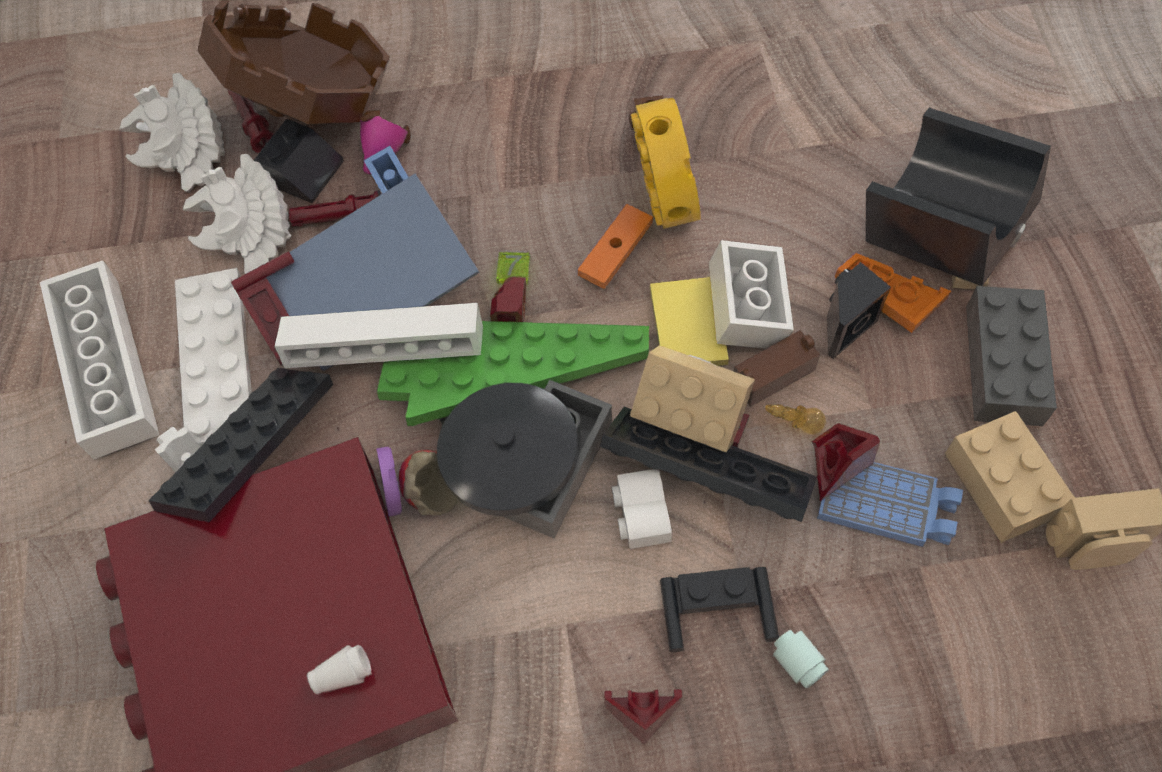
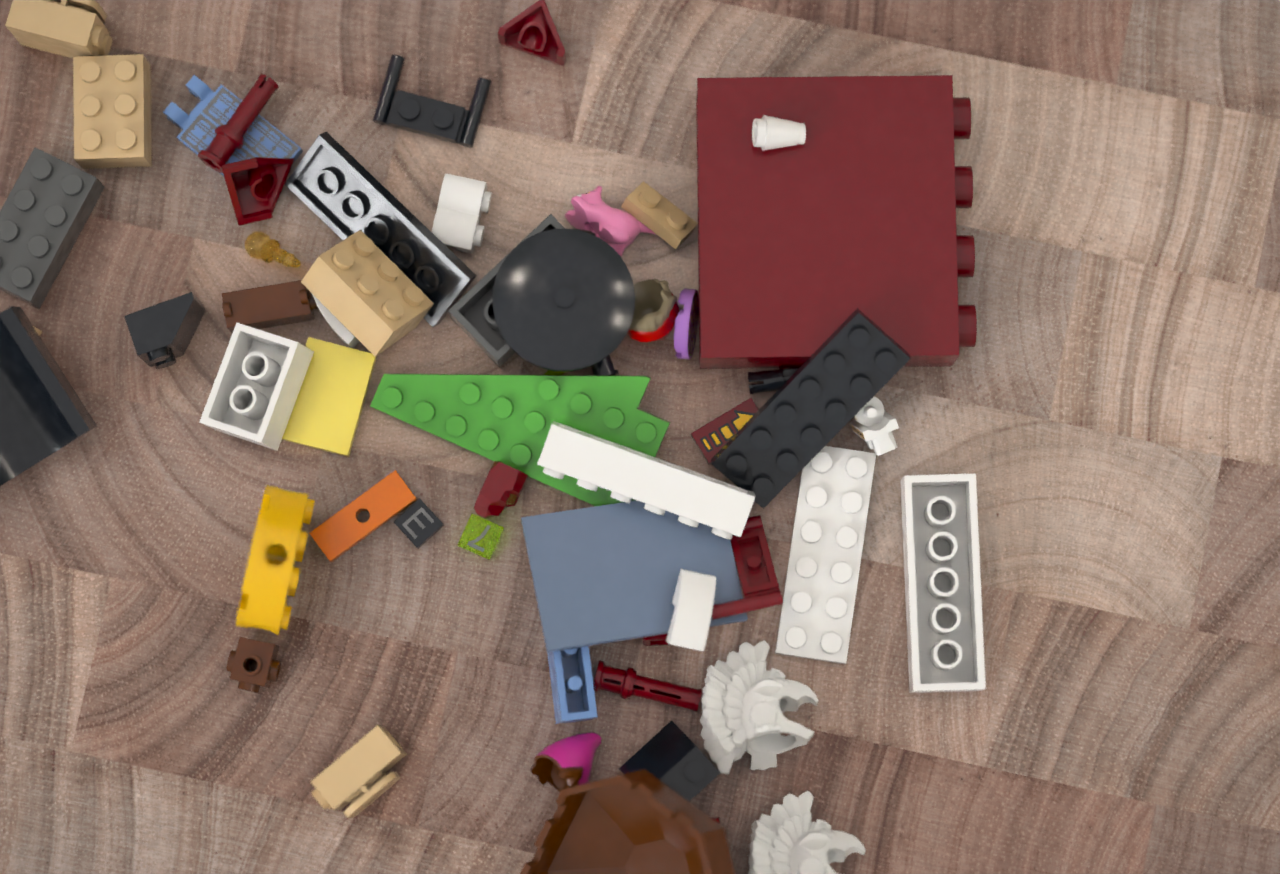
camera: 160 degrees left, 20 degrees up
light aqua brick [773,630,829,689] -> none
orange wing [834,253,951,333] -> none
none -> dark red pin [198,74,279,173]
none -> tan brick [311,725,407,818]
none -> black tile [394,498,444,549]
none -> bright pink animal [565,186,655,256]
none -> tan plate [621,181,698,249]
none -> white slope [666,569,716,652]
none -> dark red tile [691,398,759,465]

